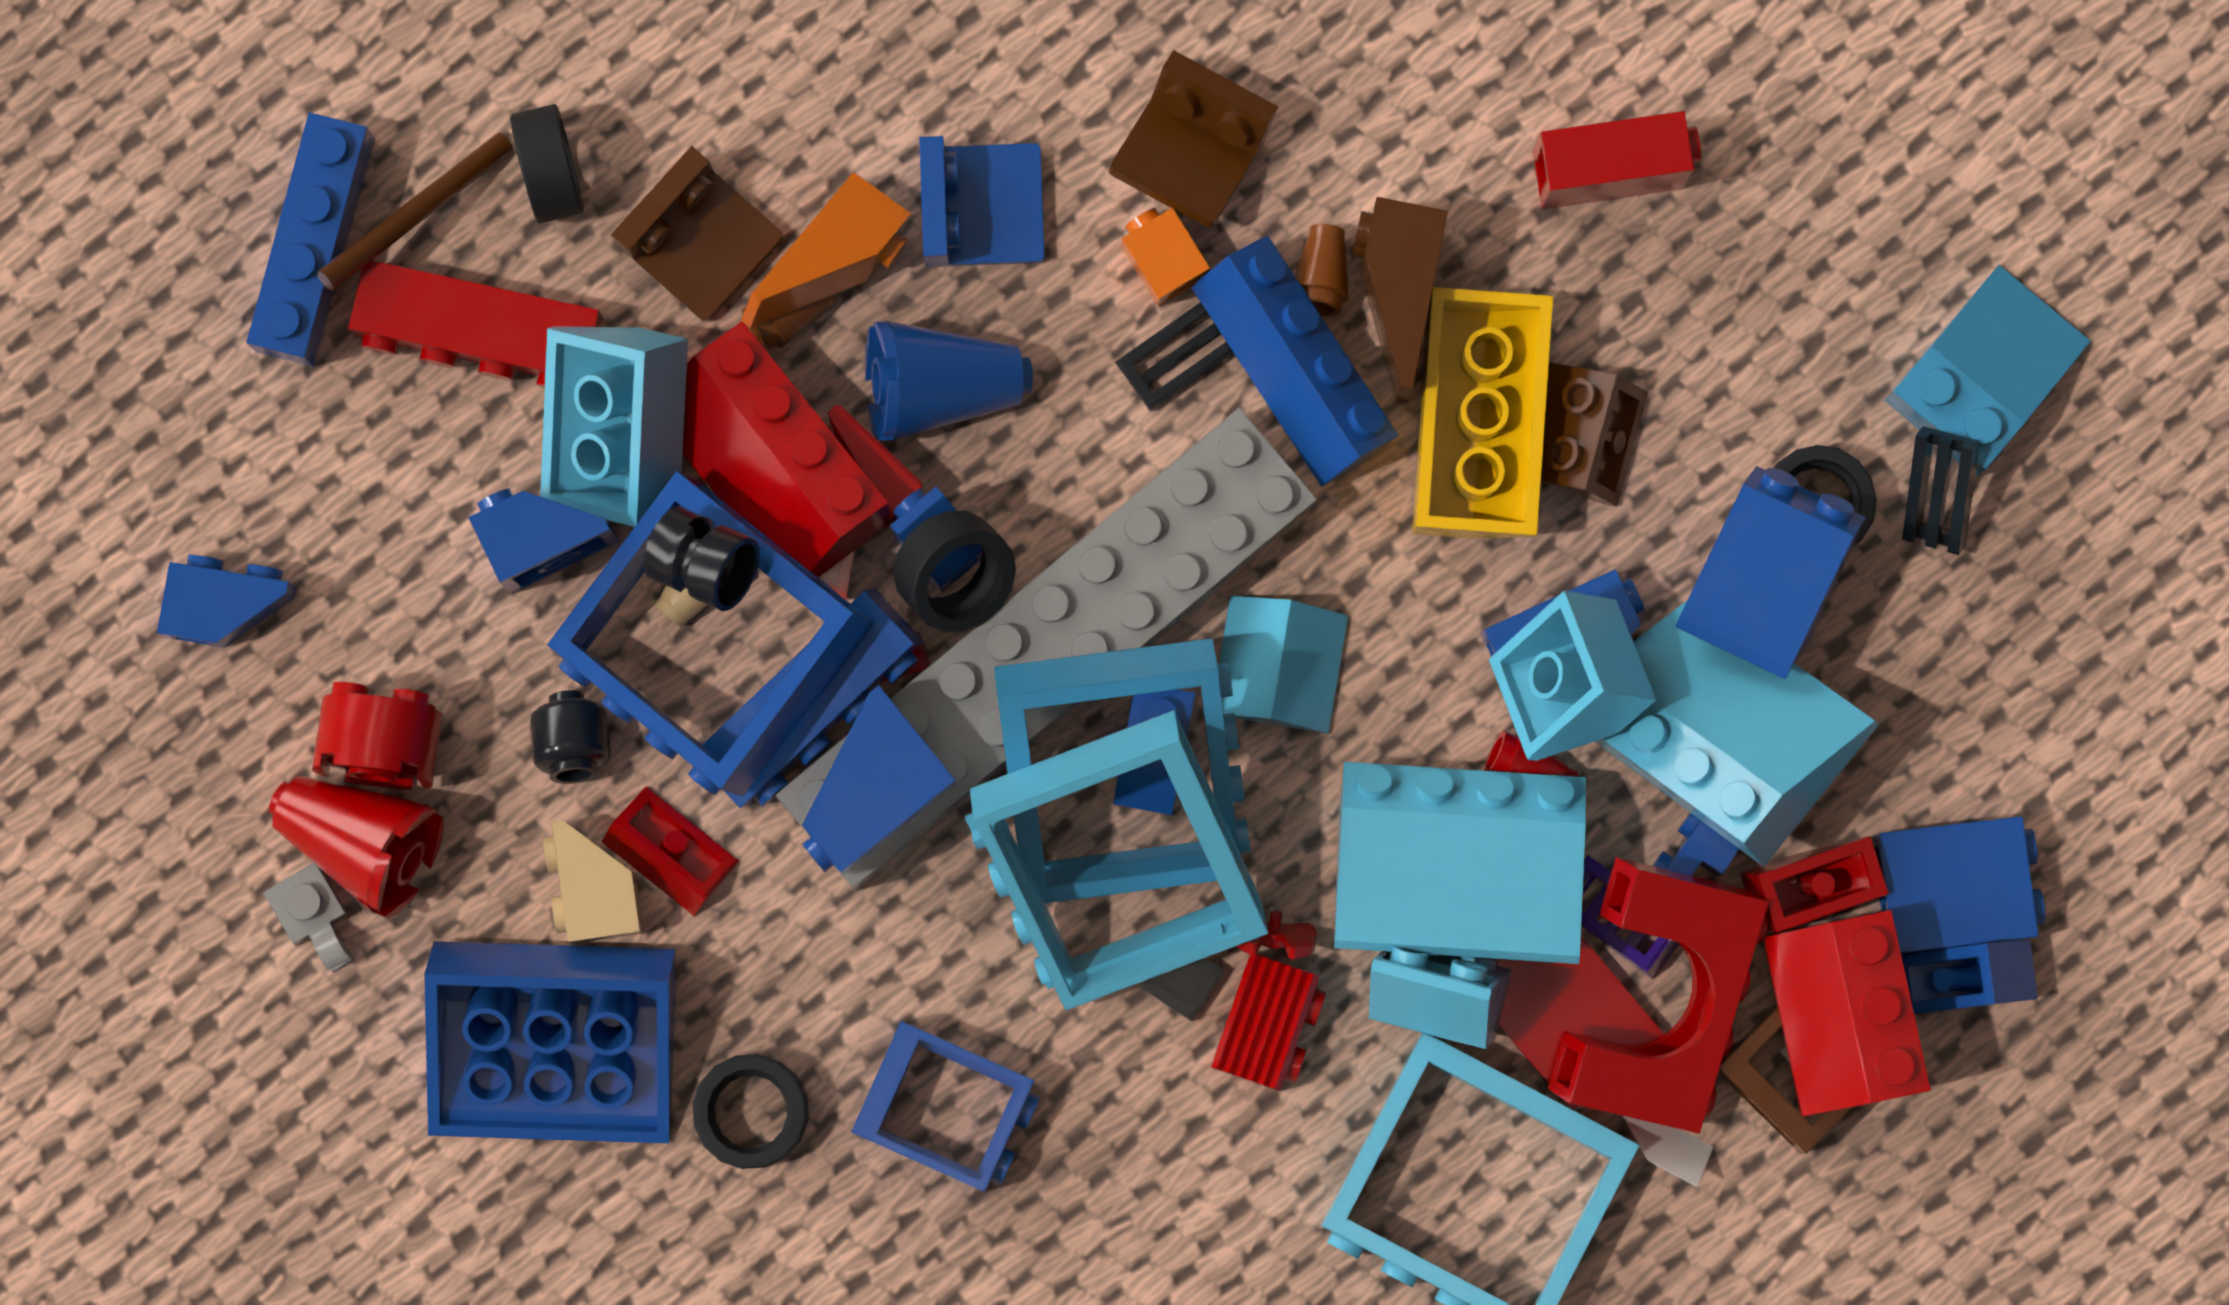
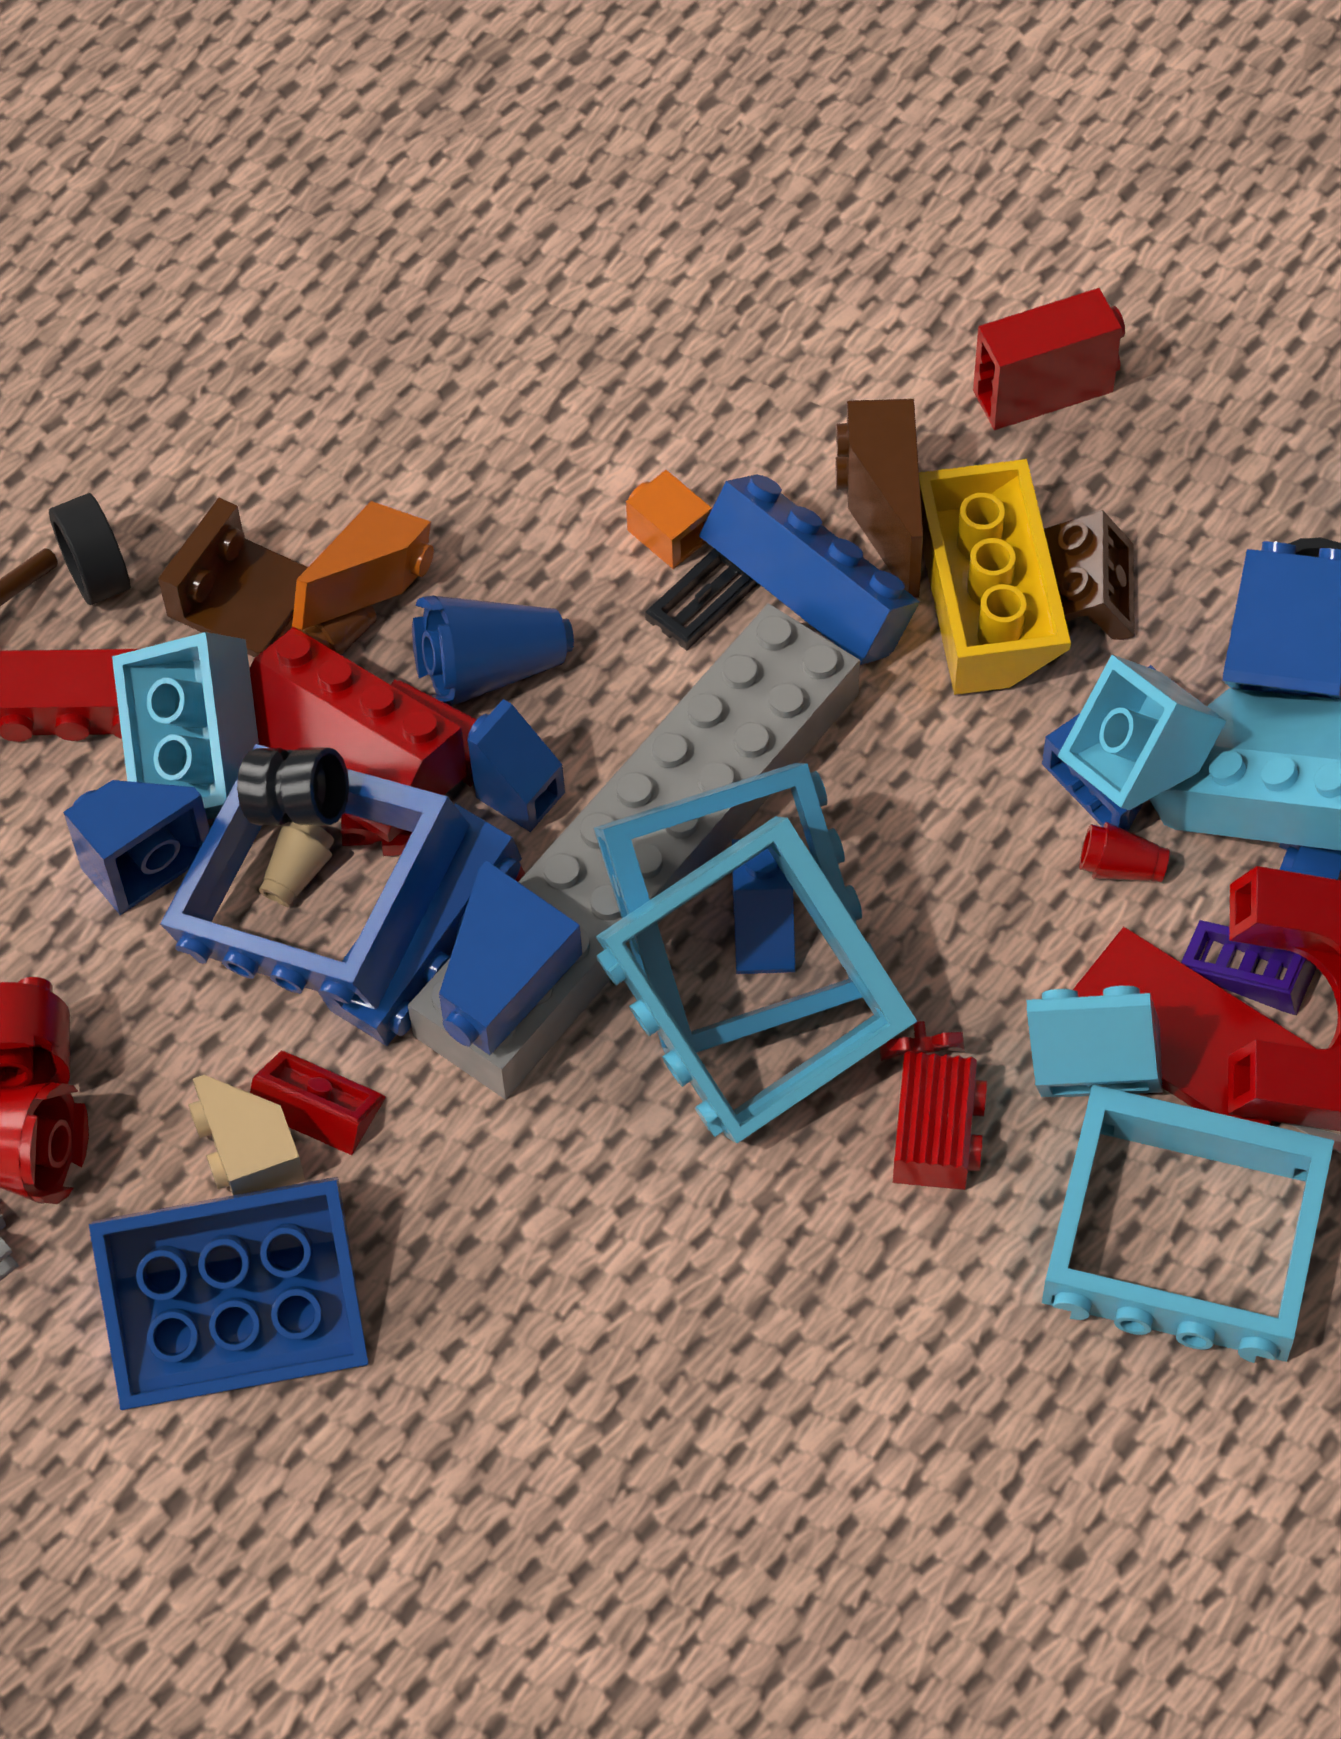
camera: 10 degrees left, 25 degrees down
black head [530,690,611,784] -> none
black tyre [693,1054,809,1169] -> none
blue window [851,1021,1040,1192] -> none
black tyre [893,511,1016,632] -> none
blue bracket [919,136,1044,267] -> none
reddish brown bracket [1109,50,1279,228] -> none
black tile [1142,958,1225,1021] -> none
medium azure slope [1219,596,1348,734] -> none
dark orange cone [1295,224,1349,317] -> none
medium azure slope [1334,762,1586,964] -> none

